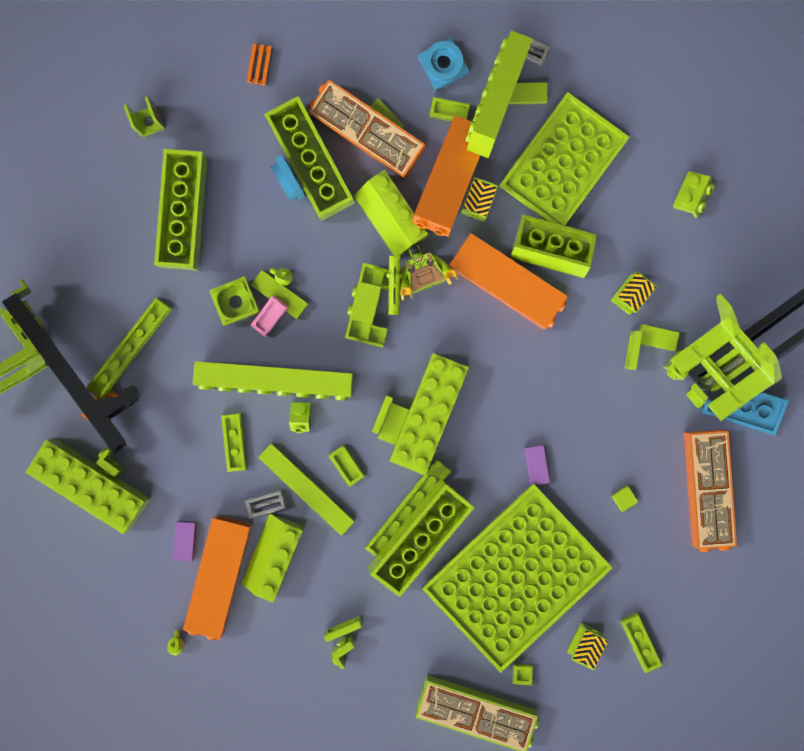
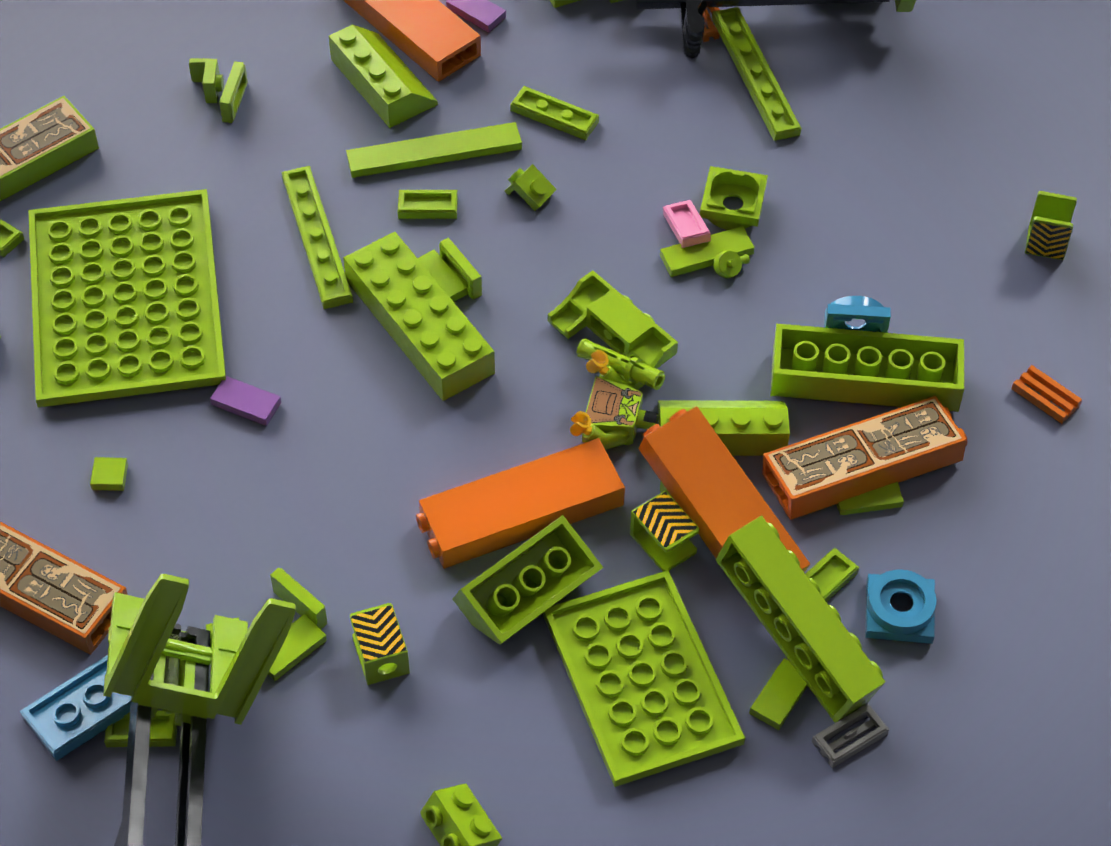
camera: 130 degrees right, 35 degrees down
lime brick [154,149,208,271] -> none
lime brick [193,361,354,401] -> none
light grey tile [245,489,287,518] -> none
lime brick [368,479,475,597] -> none

